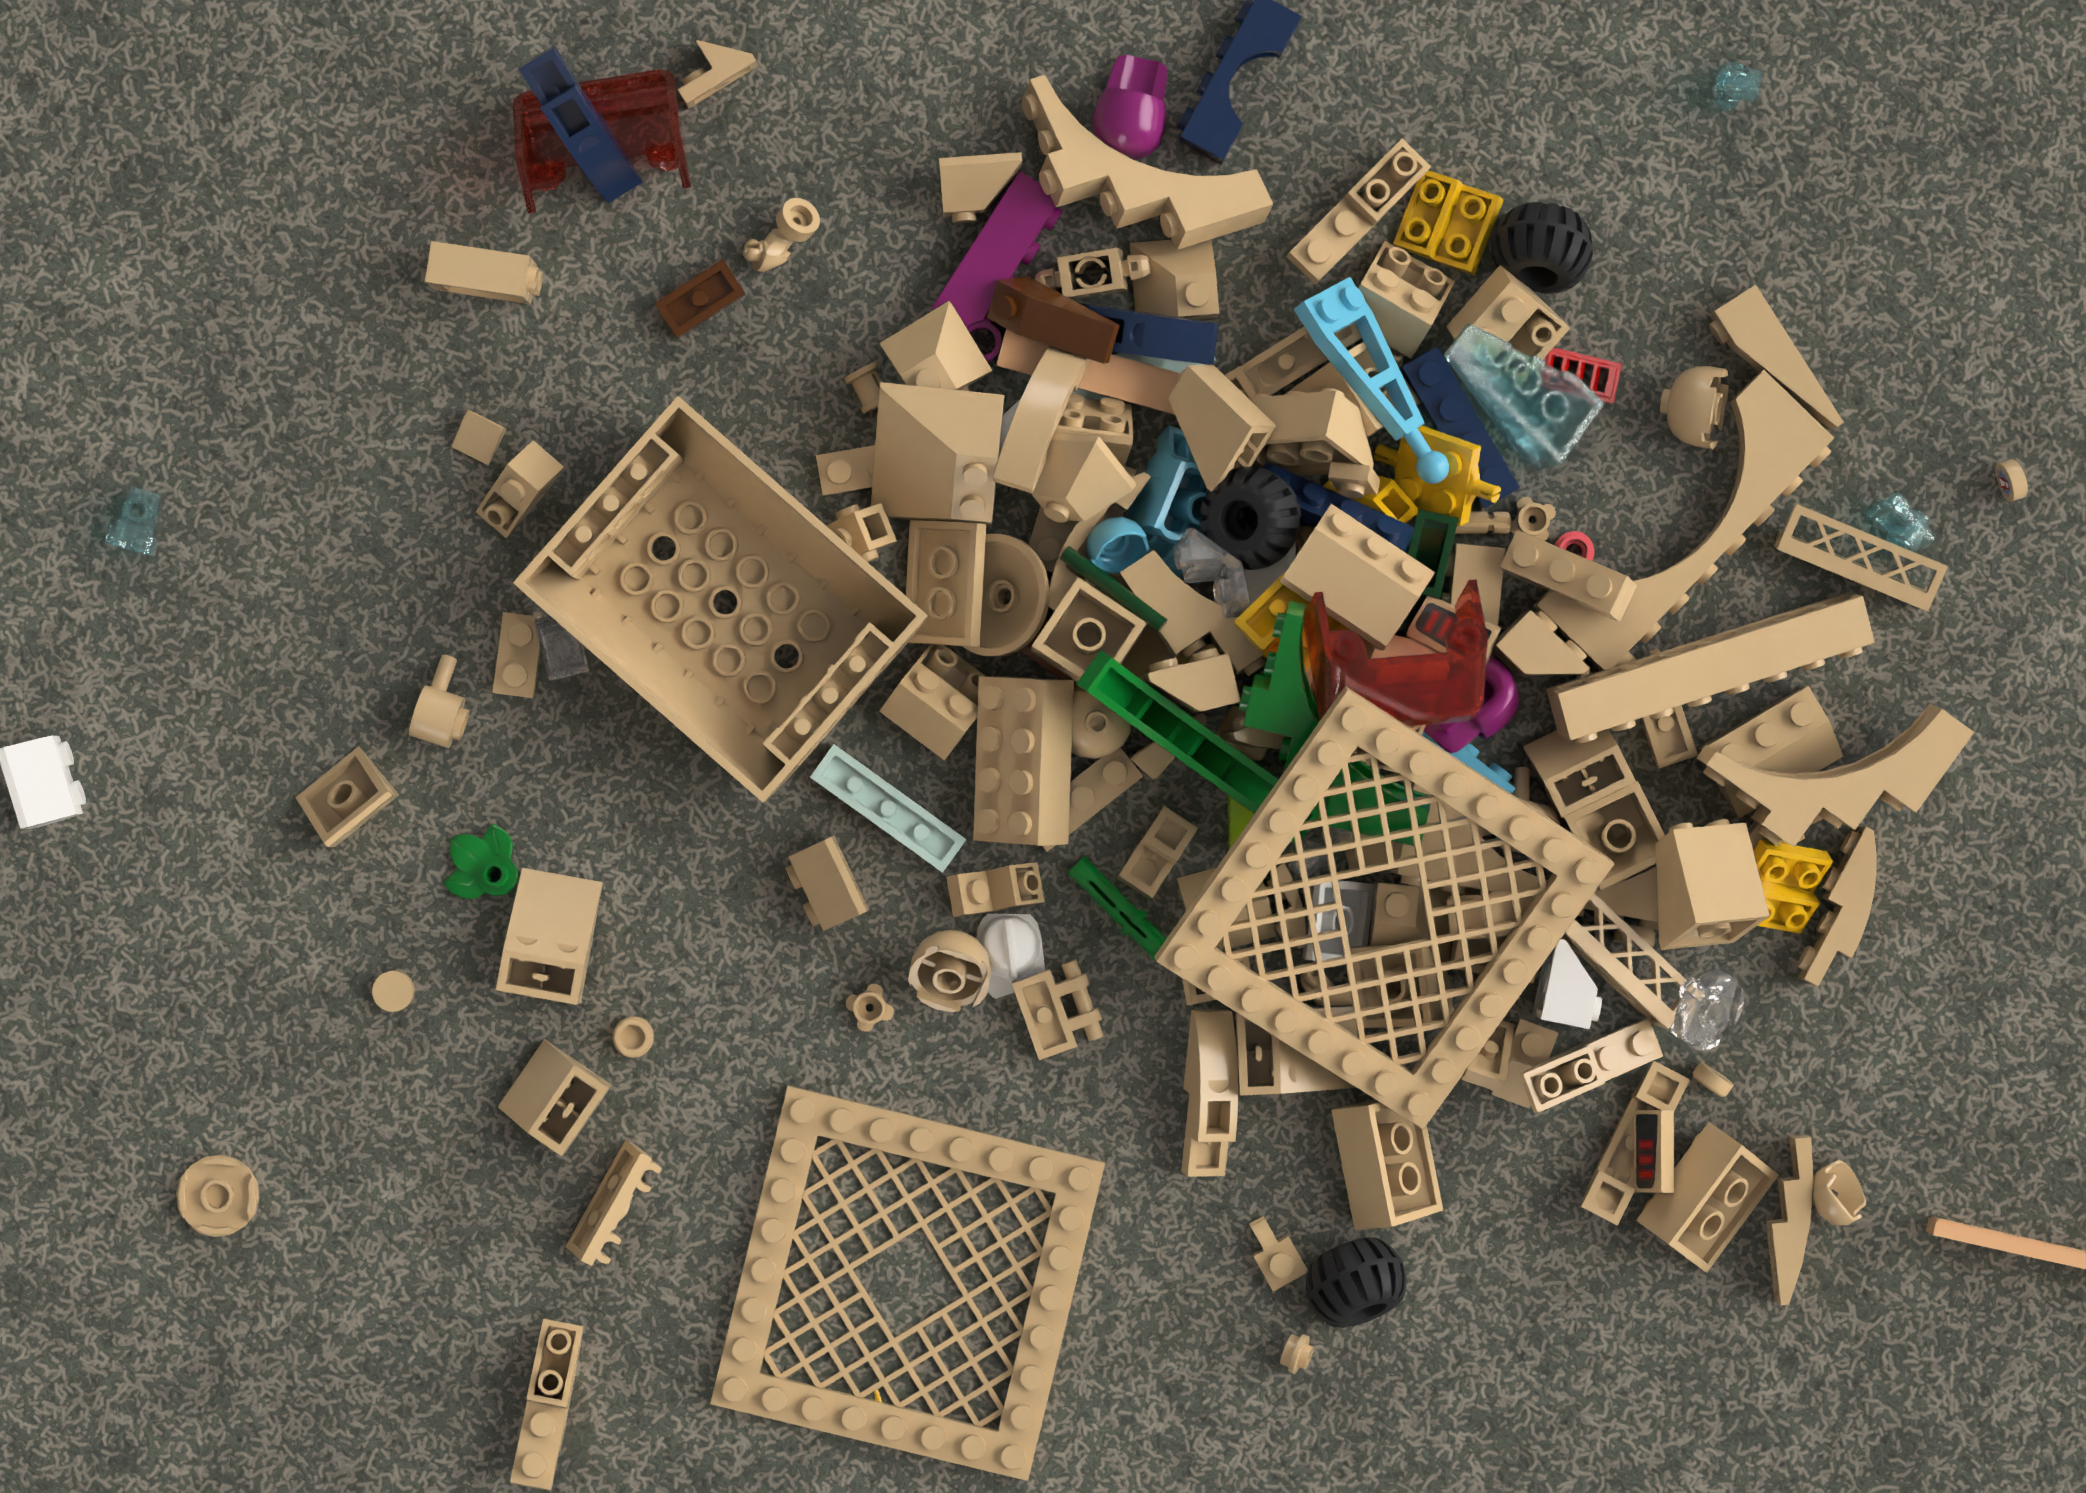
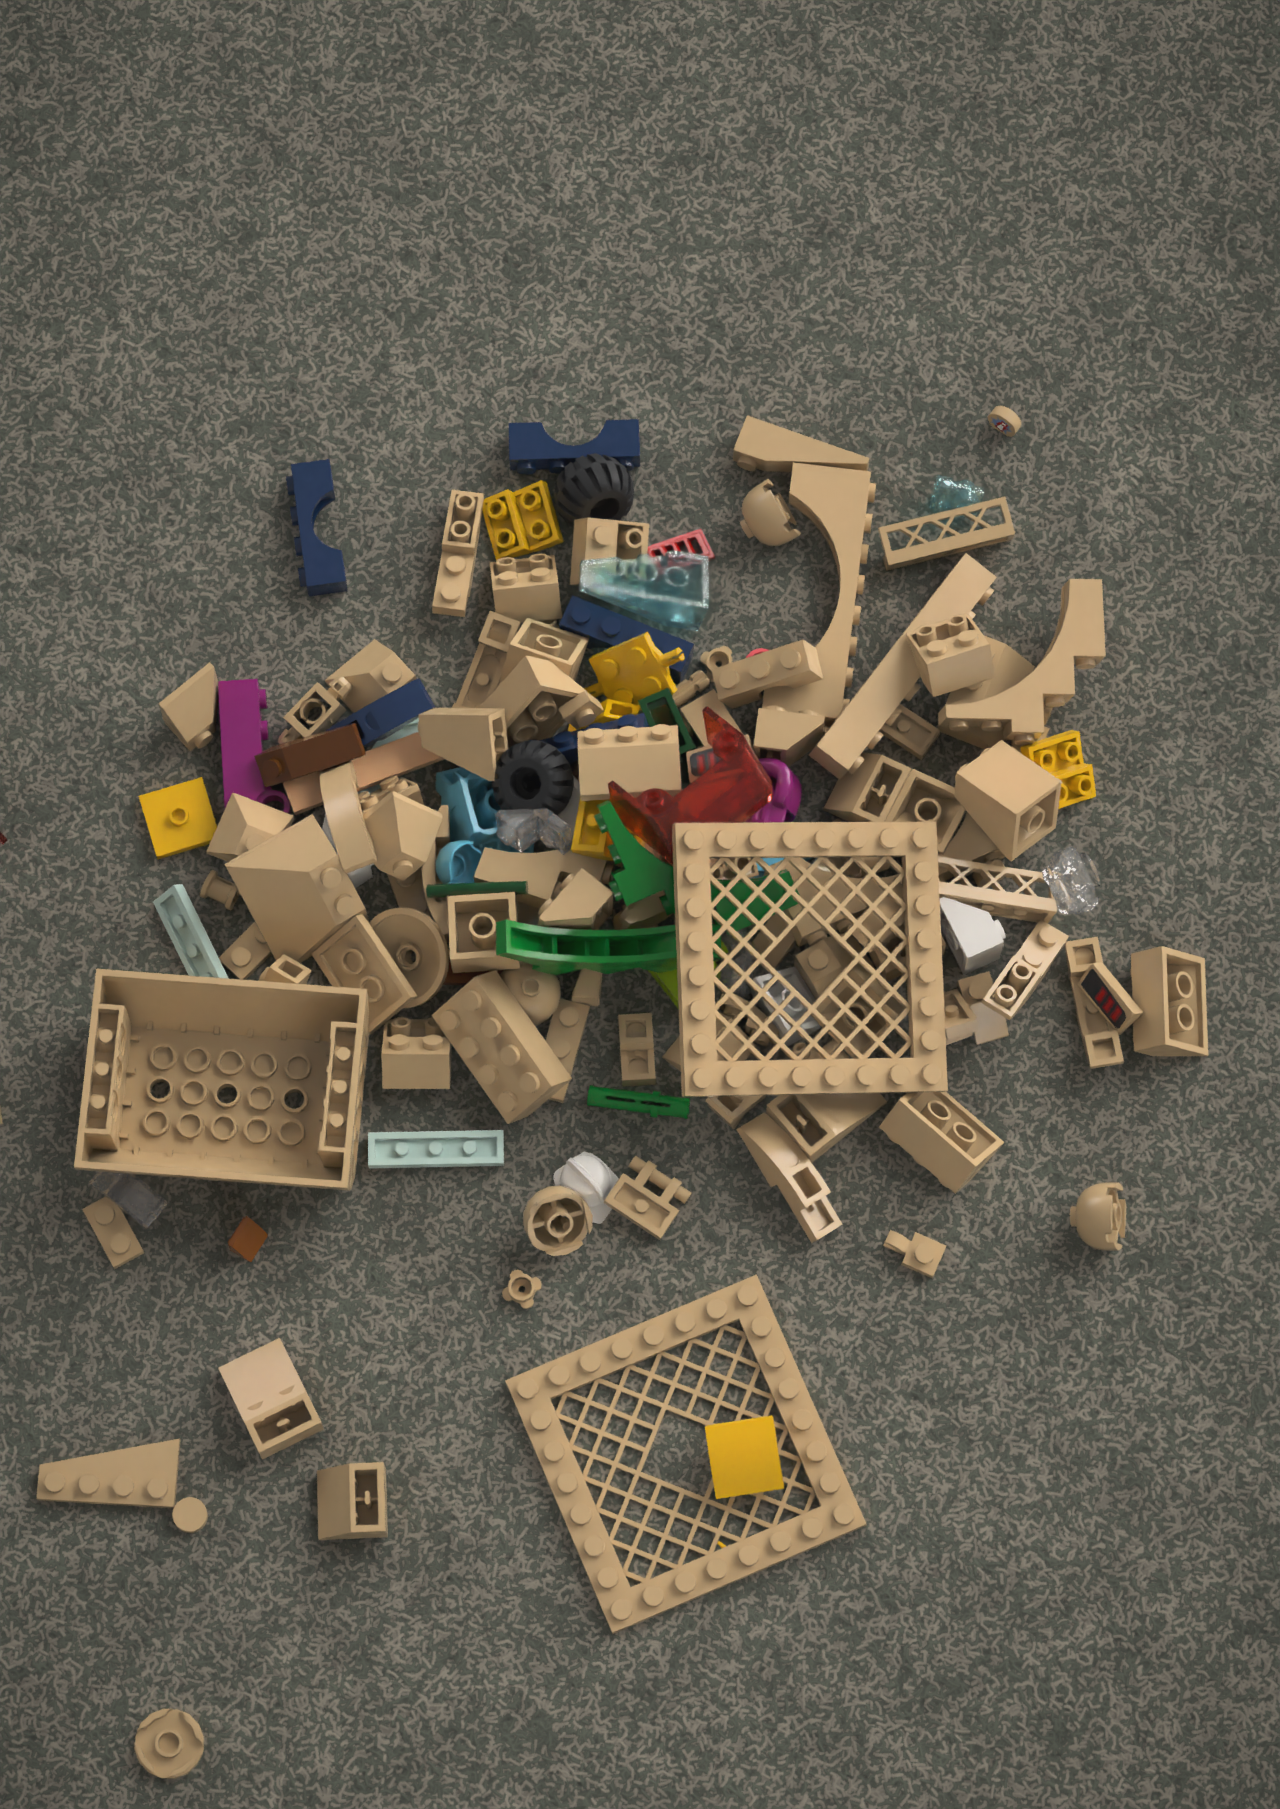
camera: 35 degrees left, 15 degrees down
tan slope [295,746,399,847] -> none
tan piece [409,655,470,748] -> none
green plate [444,824,518,899] -> none
tan slope [476,441,564,539] -> none
tan slope [510,1319,584,1491] -> none
tan plate [566,1140,661,1266] -> none
tan tile [613,1016,654,1058] -> none
reddish brown plate [654,259,746,339] -> none
tan arm [743,198,820,272] -> none
tan slope [785,836,869,931] -> none
tan slope [946,862,1045,917] -> none
tan arch [1022,75,1273,250] -> none
magenta piece [1092,55,1167,160] -> none
tan plate [1280,1334,1314,1374] -> none
medium azure plate [1294,277,1449,484] -> none
black wheel [1306,1237,1407,1328] -> none
tan tile [1692,1061,1734,1097] -> none
clear light blue plate [1715,61,1762,112] -> none
tan slope [1766,1134,1813,1306] -> none
tan slope [1797,826,1876,987] -> none
tan hair [1812,1160,1866,1225] -> none
none -> tan wing [36,1439,181,1508]
none -> yellow plate [139,777,217,859]
none -> light aqua plate [153,884,229,979]
none -> dark orange slope [227,1216,268,1262]
none -> dark blue arch [509,419,640,475]
none -> yellow slope [705,1415,784,1499]
none -> tan slope [906,613,996,697]
none -> tan cylinder [1070,1182,1126,1251]

